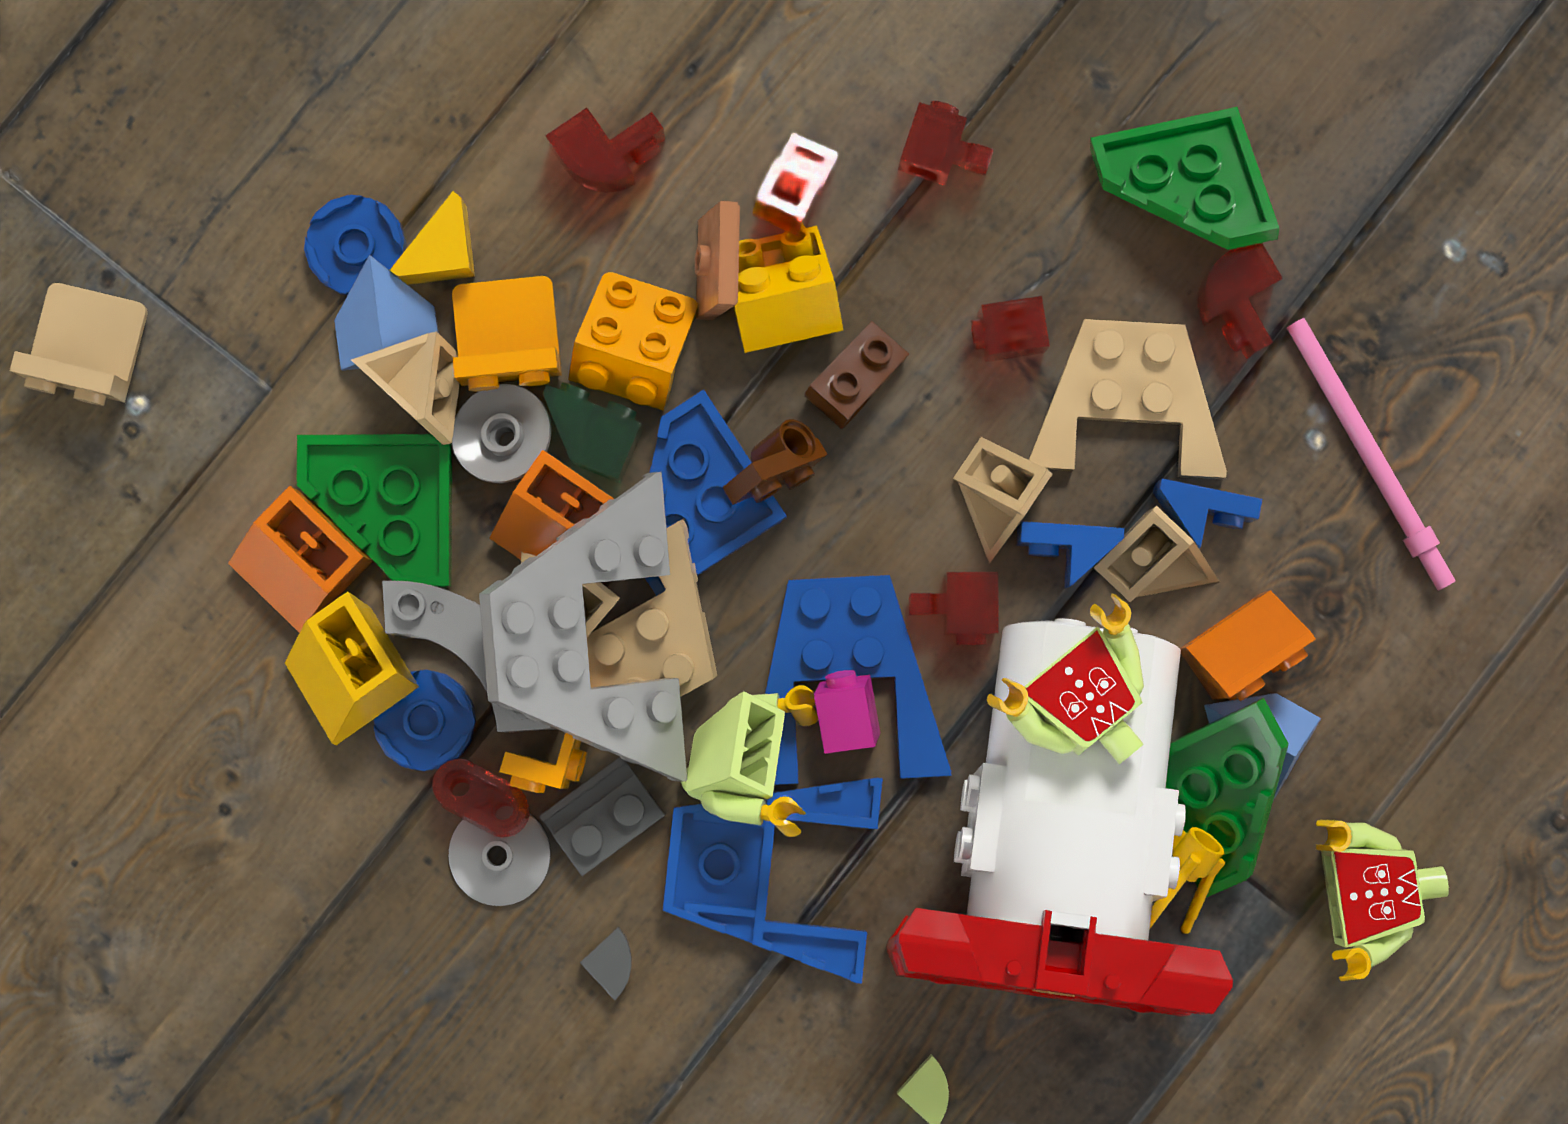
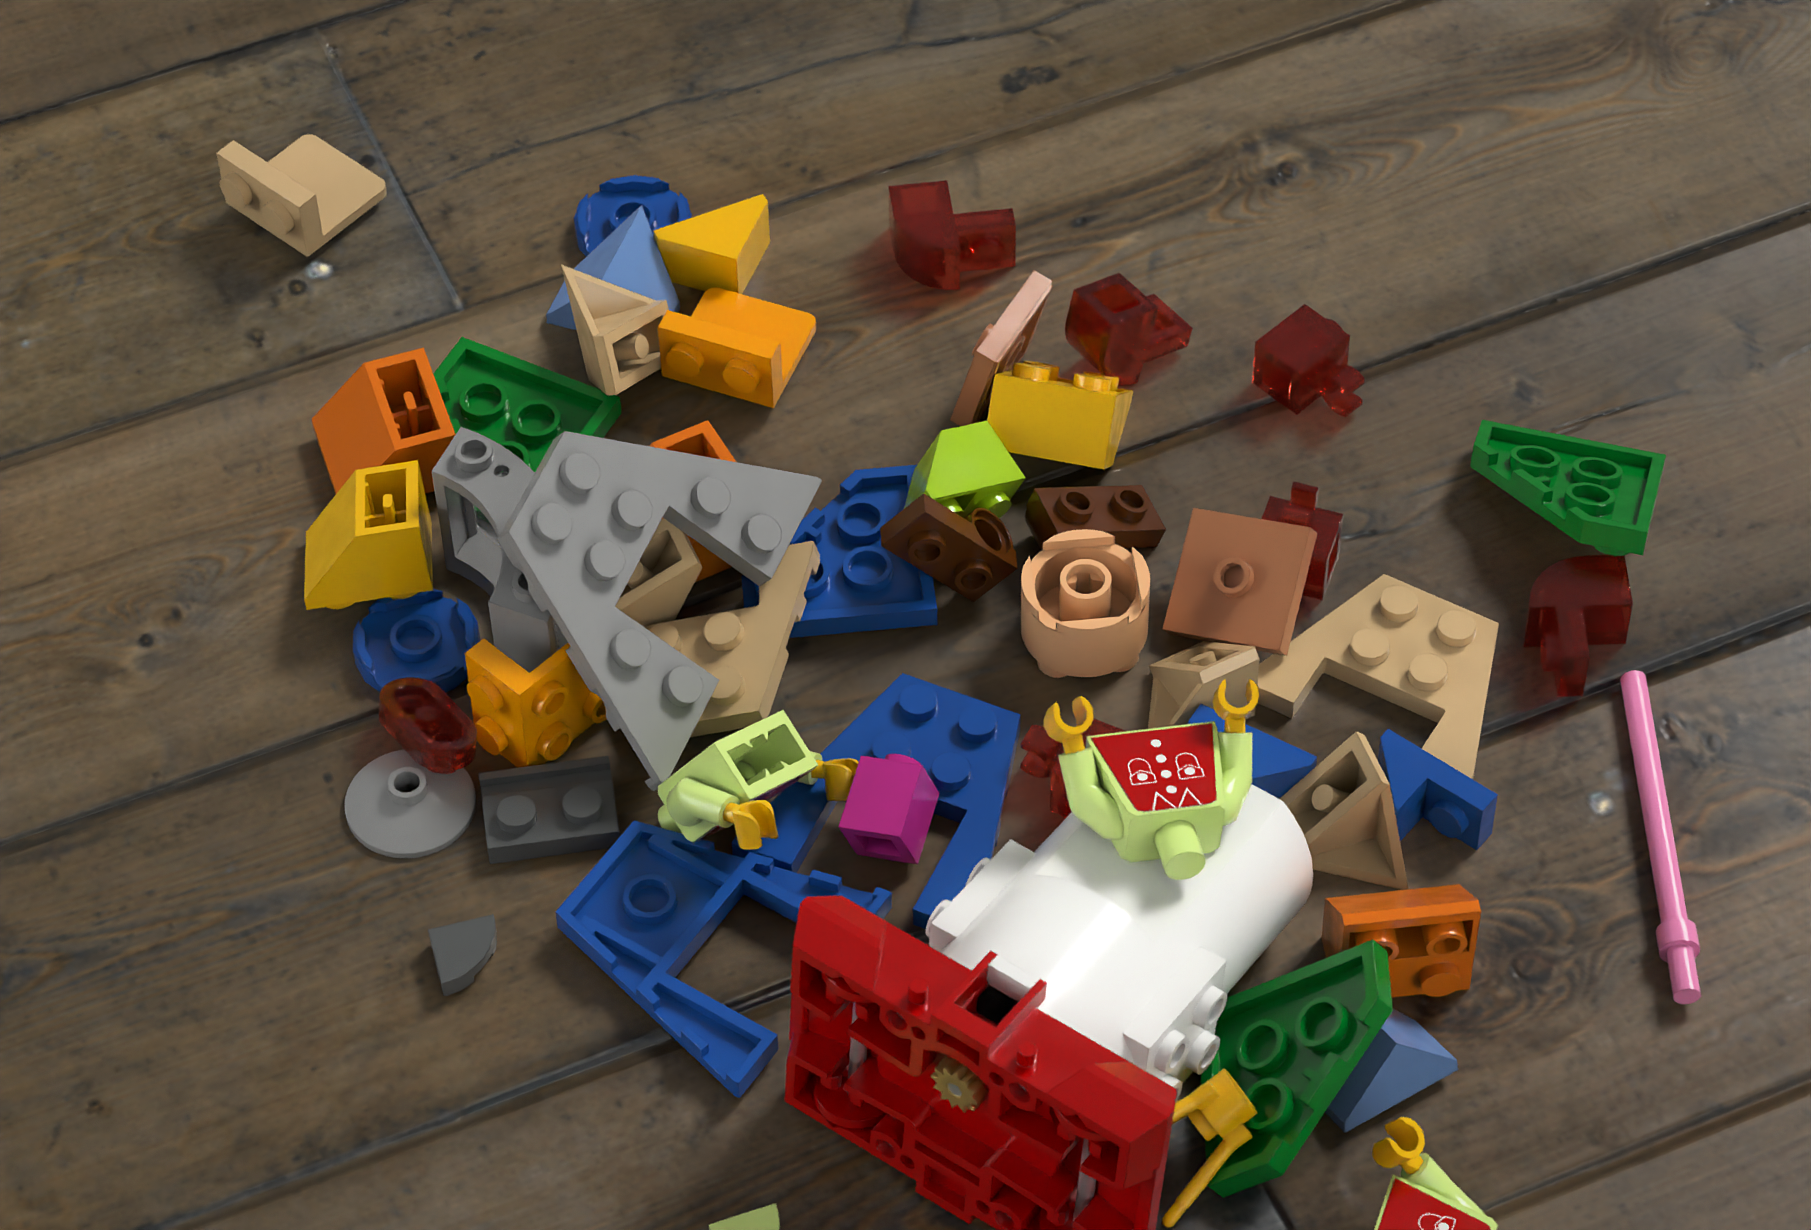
camera: 30 degrees right, 35 degrees down
light grey dish [452,384,552,483] -> none
clear green slope [543,382,644,484] -> none
light orange bracket [568,272,698,411] -> none
none -> lime slope [904,421,1026,518]
none -> light nougat brick [1021,529,1150,678]
none -> nougat plate [1162,508,1317,656]

